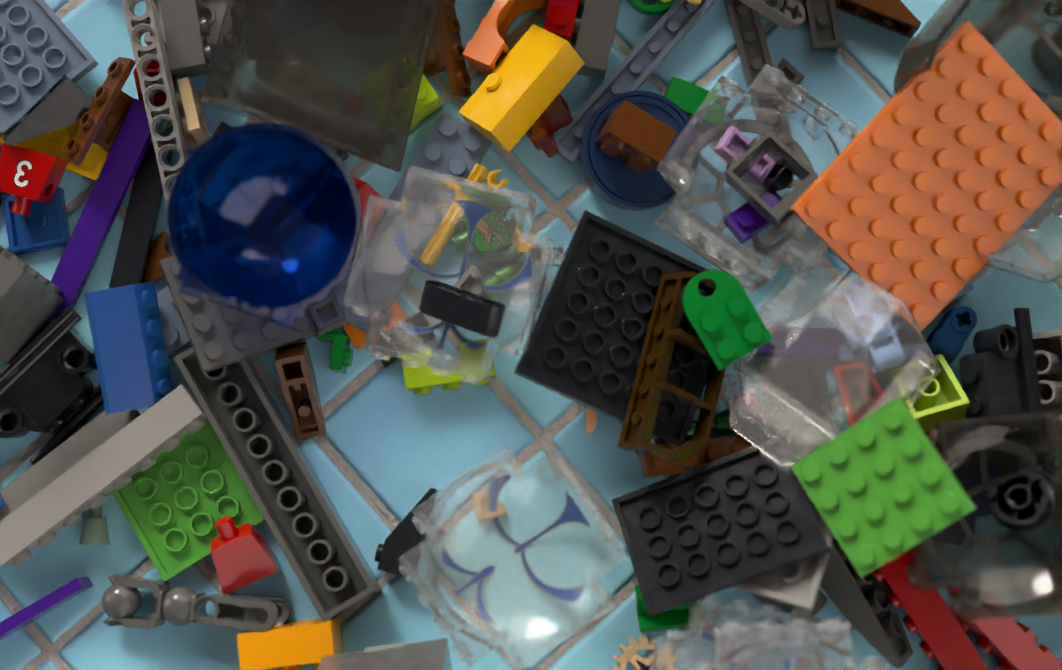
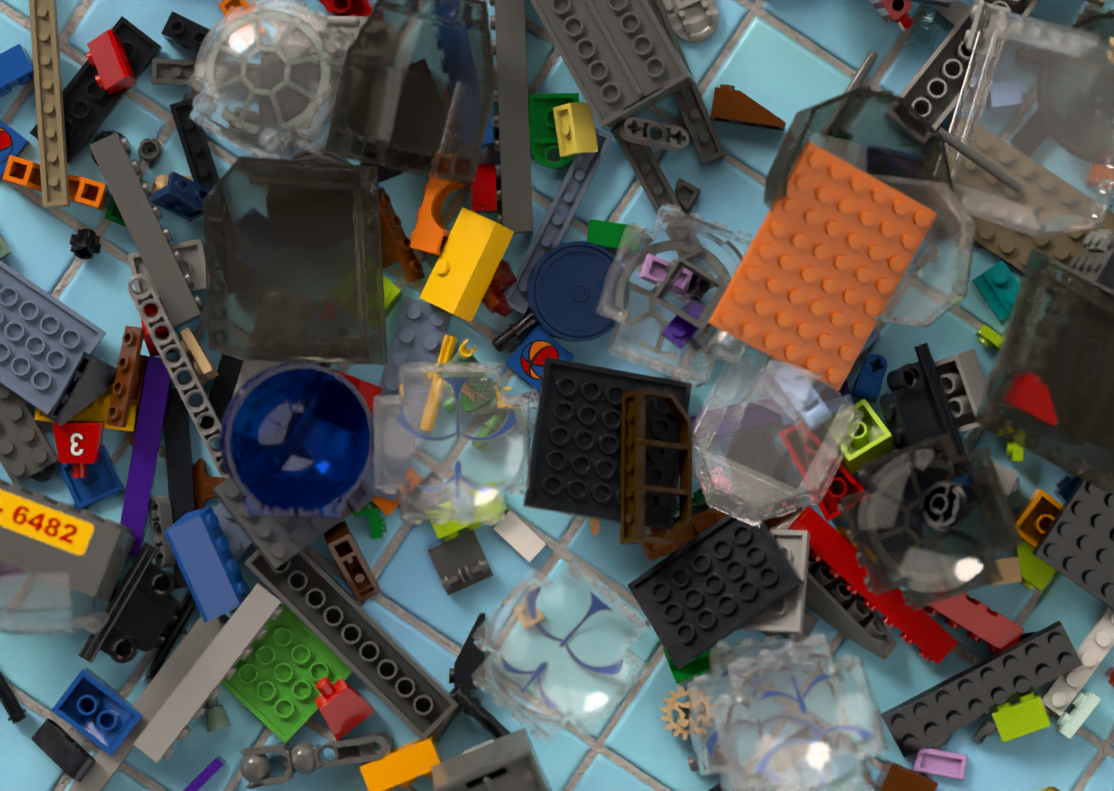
camera: 20 degrees left, 5 degrees up
black beam [418,280,506,337] -> none
light grey tile [454,265,484,296] -> none
reddish brown brick [594,100,678,173] -> none
green plate [682,270,773,371] -> none
bright green plate [790,396,977,578] -> none
none -> dark grey beam [149,496,176,568]
none -> dark grey hinge [428,530,493,595]
none -> black pin [450,684,511,739]
none -> black axle [492,312,538,352]
none -> white tile [493,510,546,562]
none -> tile [505,325,575,392]

